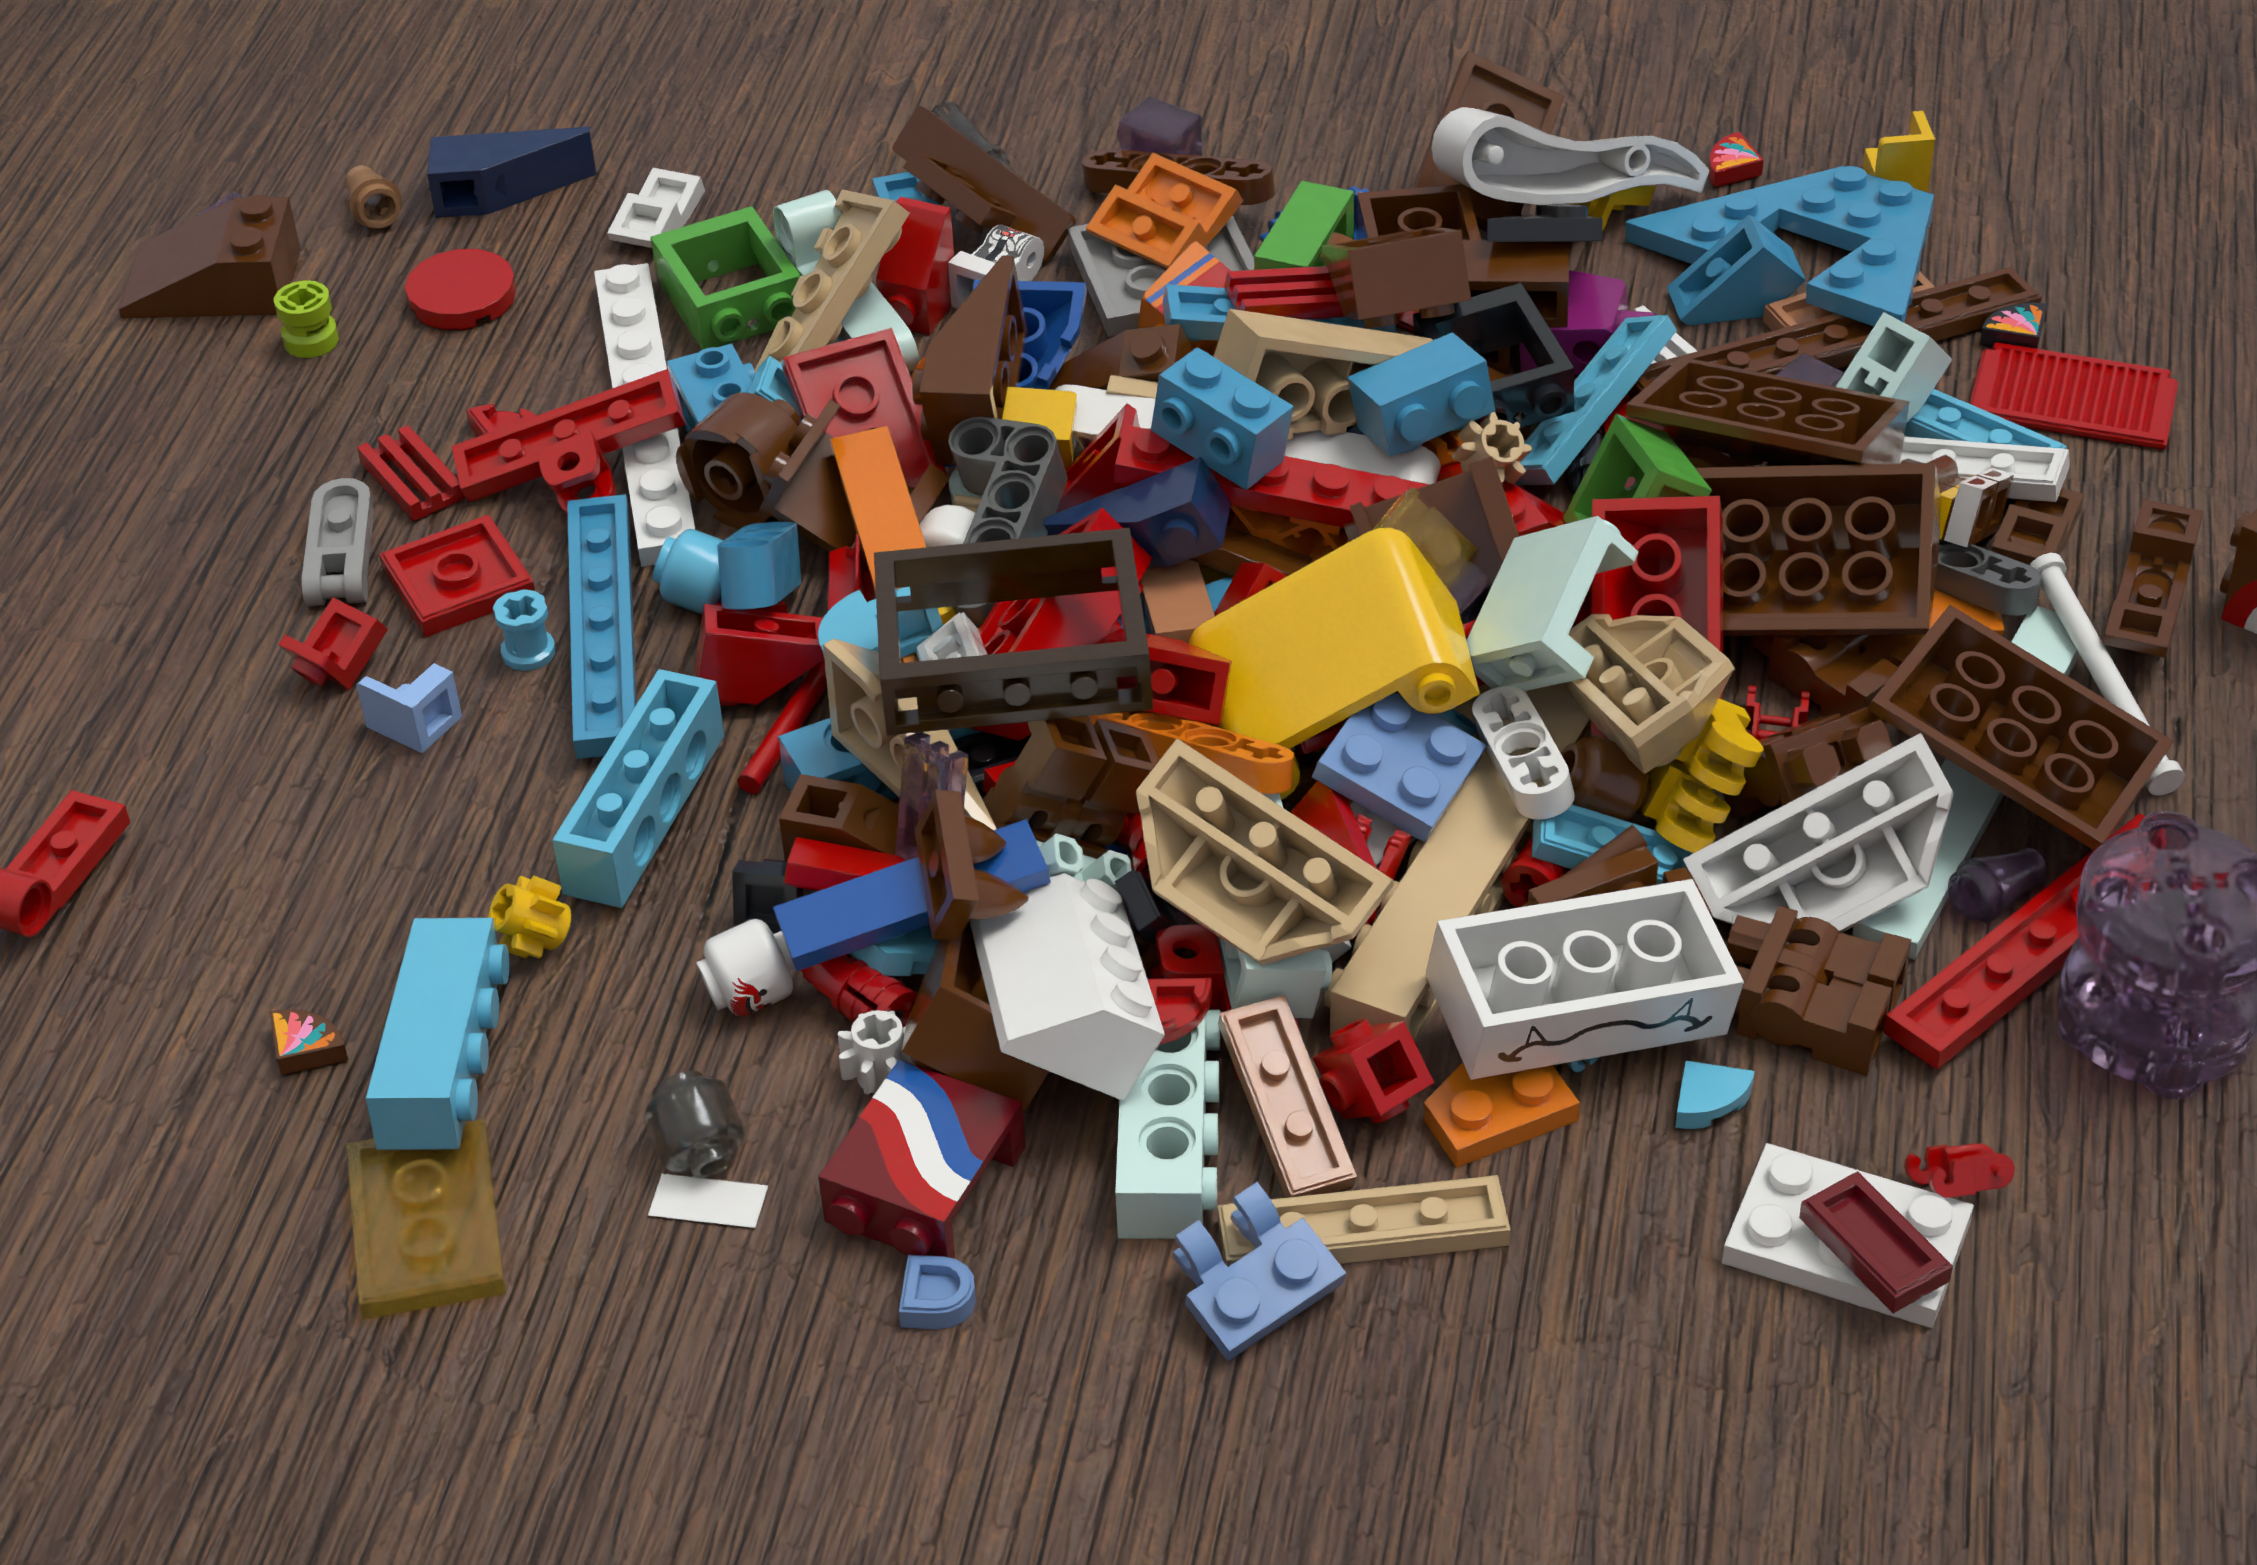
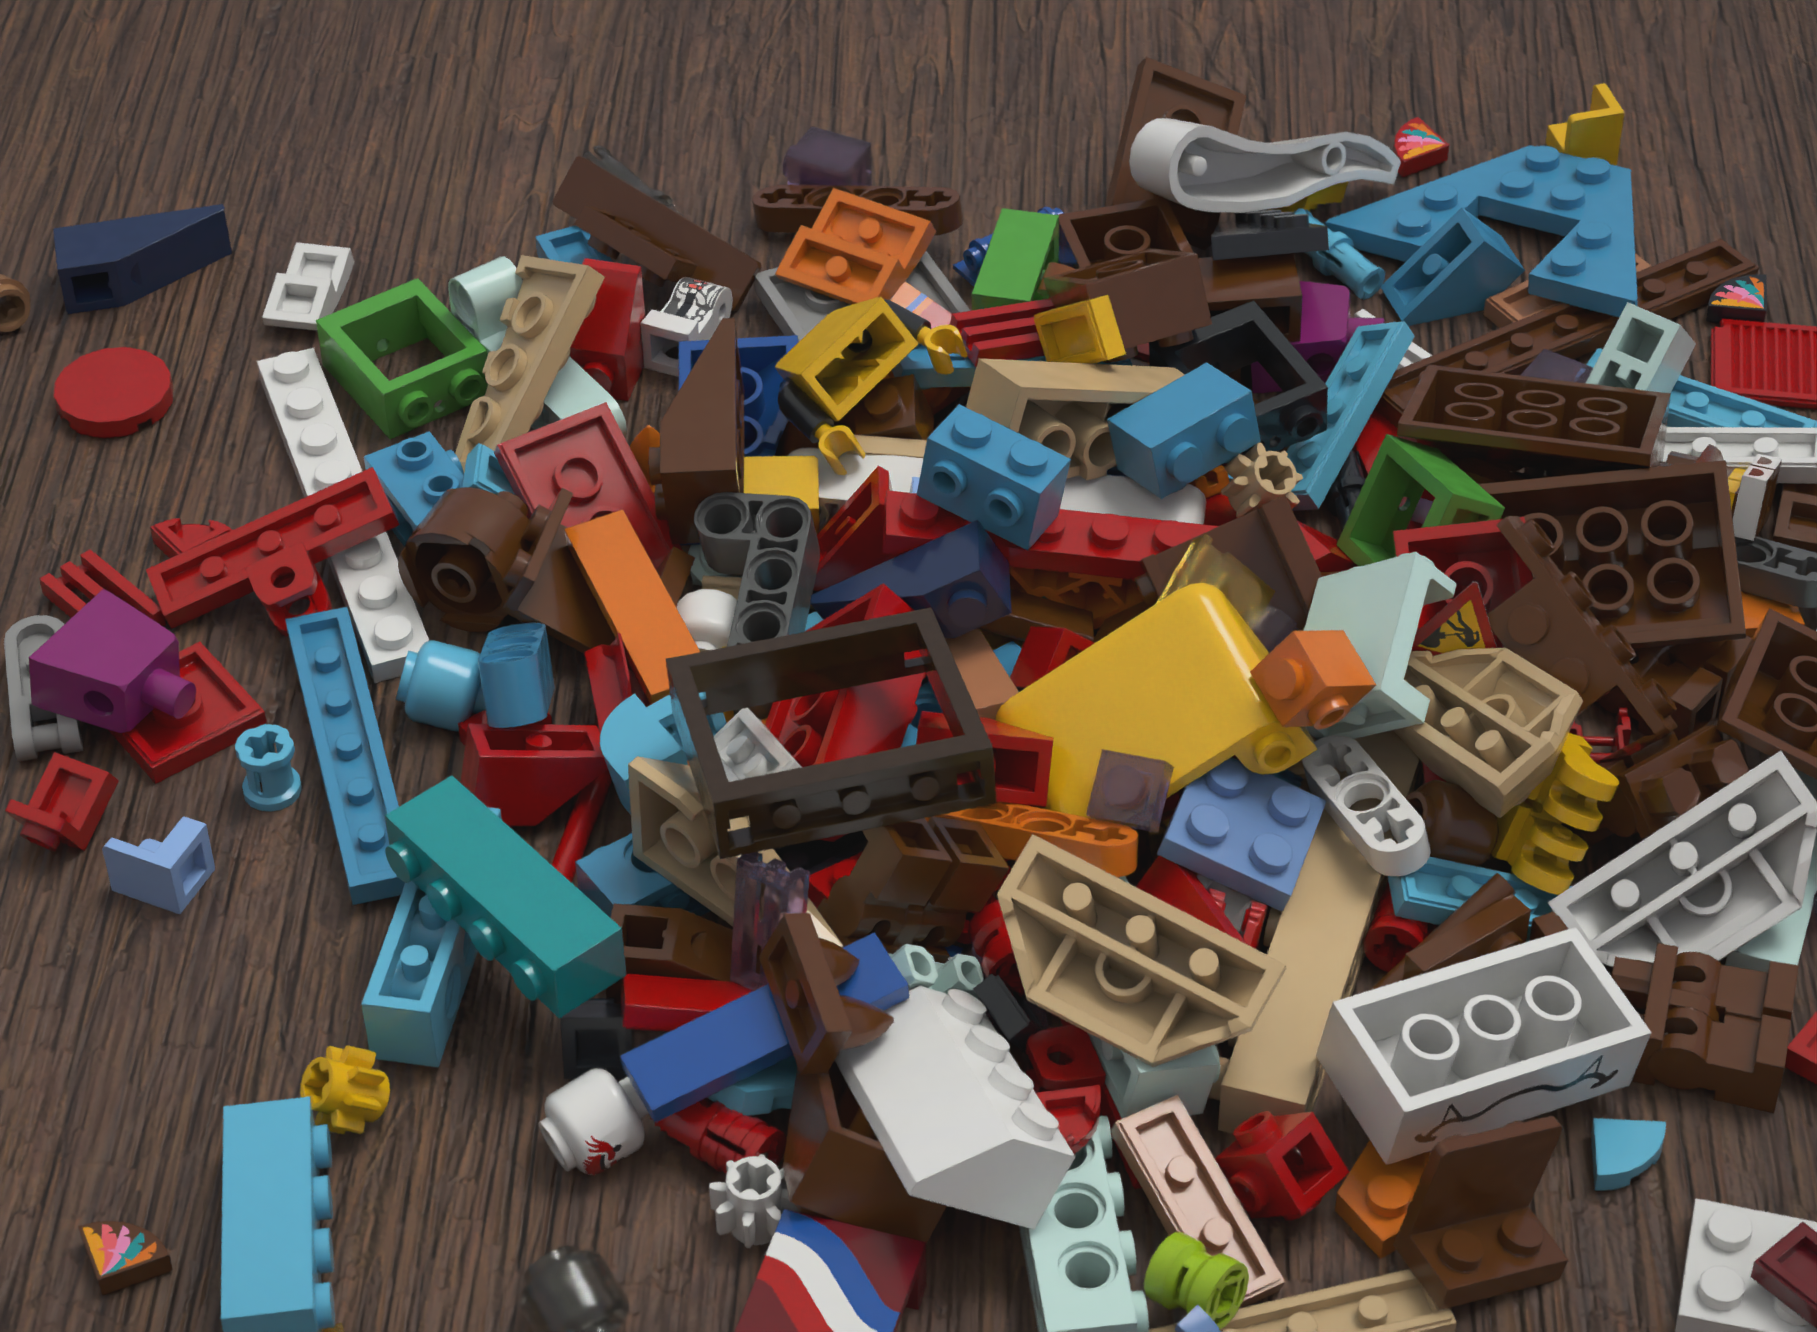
camera: 10 degrees left, 0 degrees up
none -> magenta torso [28,589,196,733]
none -> teal brick [385,776,626,1018]
none -> yellow torso [775,297,968,475]
none -> yellow tile [1033,295,1126,364]
none -> plate [1086,749,1174,833]
none -> lime wheel [1144,1232,1249,1330]
none -> orange brick [1250,630,1376,730]
none -> medium azure pin [1294,208,1386,300]
none -> reddish brown bracket [1393,1116,1568,1310]
none -> sticker [1411,582,1497,656]
none -> reddish brown bracket [1487,516,1678,738]

